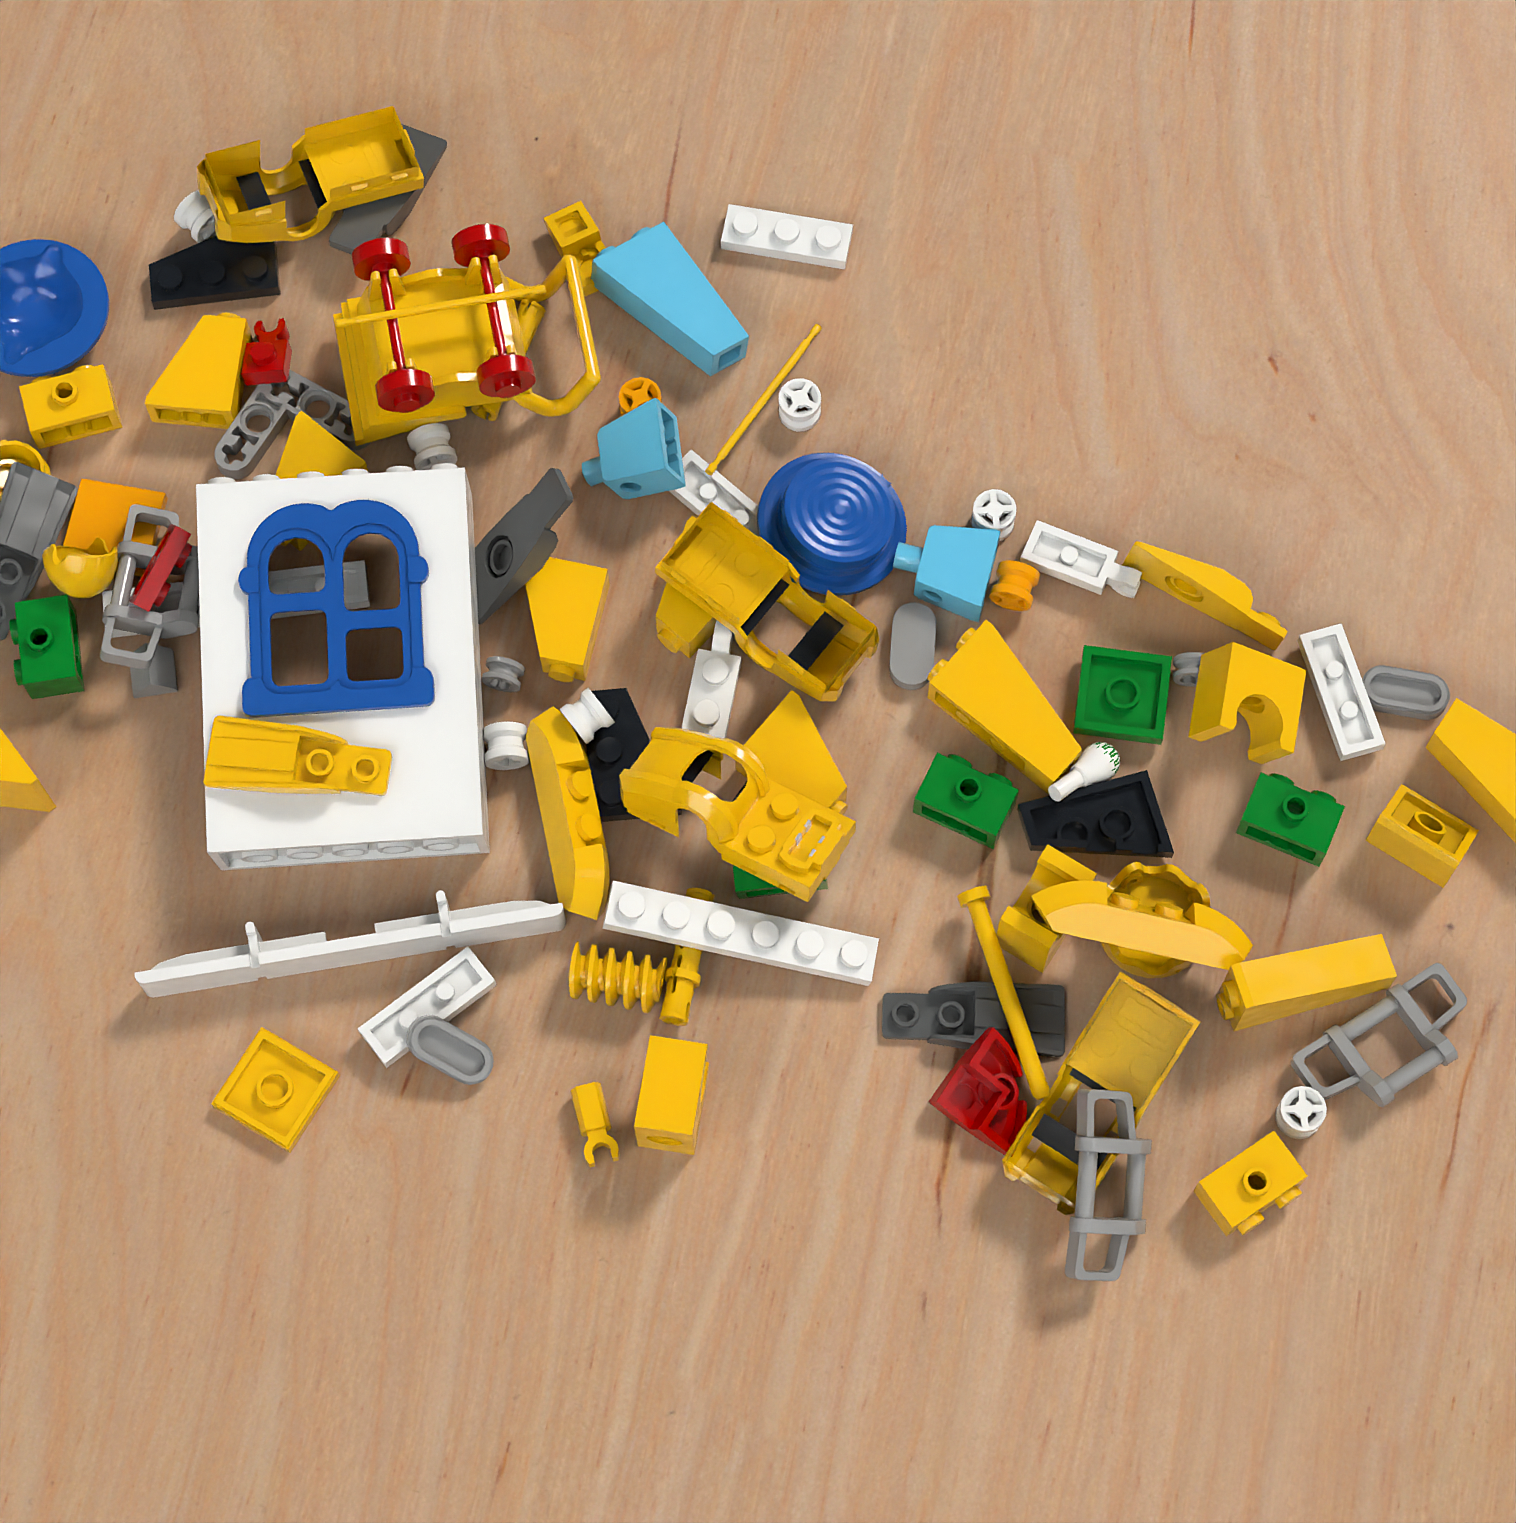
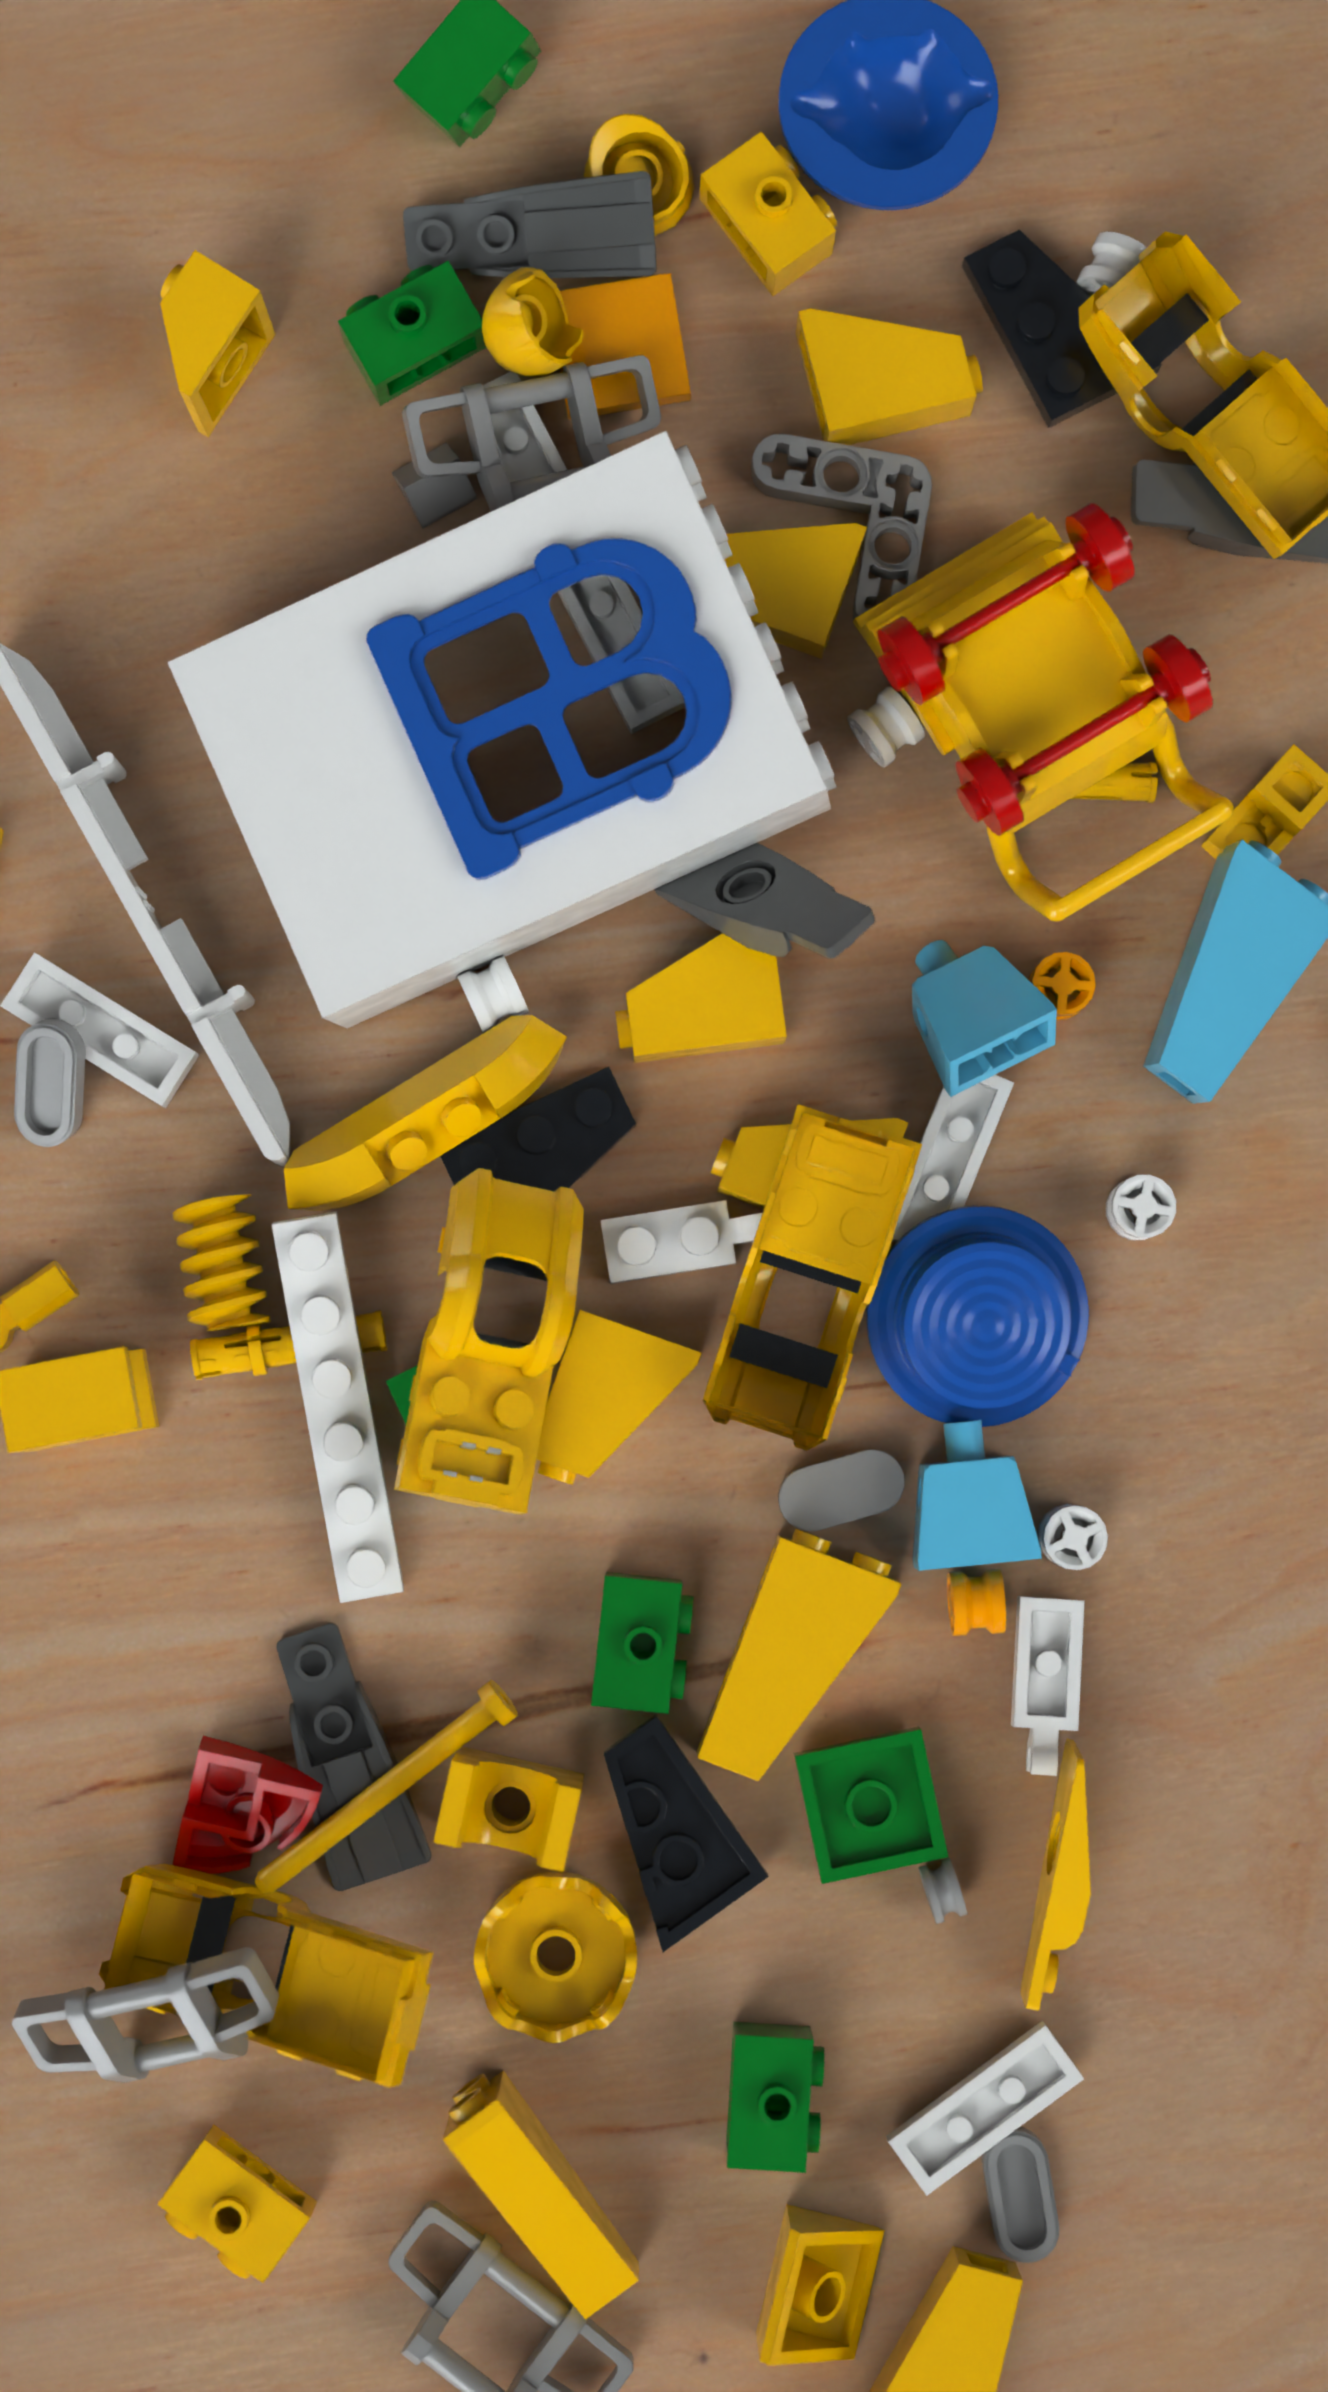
camera: 65 degrees right, 15 degrees up
red plate [129,524,192,612] -> none
yellow piece [203,716,392,796] -> none
red plate [241,318,292,386] -> none
yellow piece [335,285,546,328] -> none
light grey bush [482,656,525,692] -> none
white wheel [560,688,615,744] -> none
yellow piece [705,324,822,475] -> none
yellow brick [1031,880,1253,970] -> none
white piece [1048,742,1120,802] -> none
yellow piece [1188,642,1306,765] -> none
white wheel [1275,1086,1327,1139] -> none

